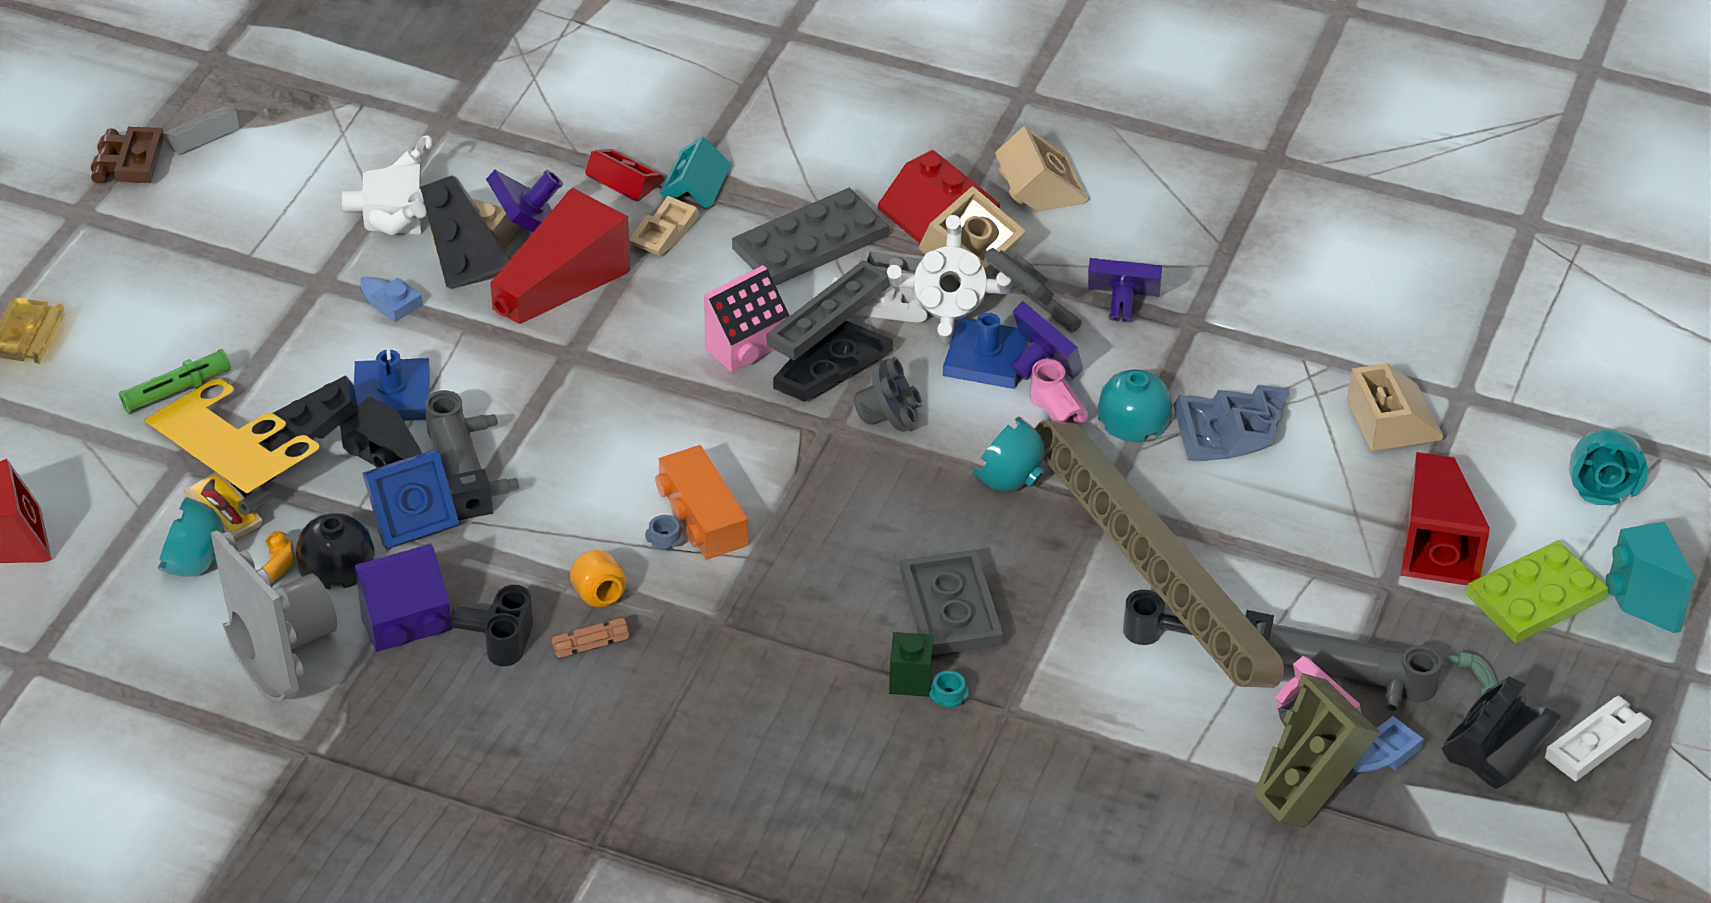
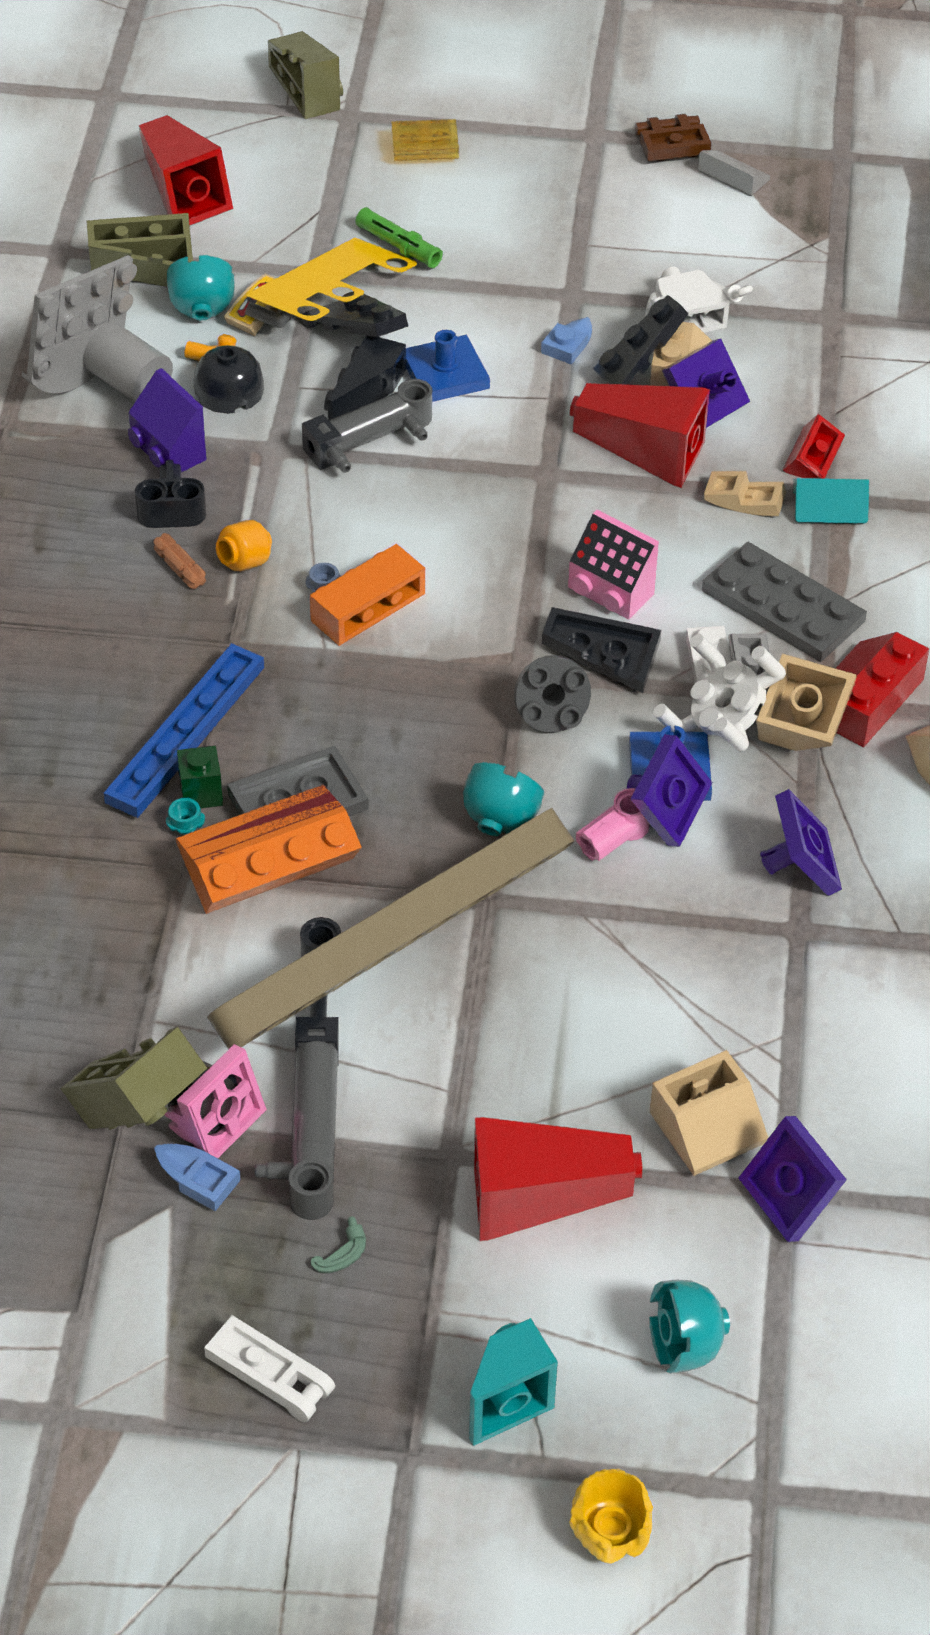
camera: 75 degrees right, 5 degrees up
blue tile [362,450,459,548] -> none
dark grey plate [766,260,891,361] -> none
dark grey plate [985,248,1082,331] -> none
teal cylinder [1097,369,1172,442] -> none
sand blue slope [1173,385,1290,461] -> none
black piece [1441,676,1561,789] -> none
lime plate [1466,540,1609,644] -> none
none -> olive wedge [86,213,193,287]
none -> blue plate [104,643,265,818]
none -> orange slope [175,784,362,914]
none -> dark purple tile [738,1116,847,1242]

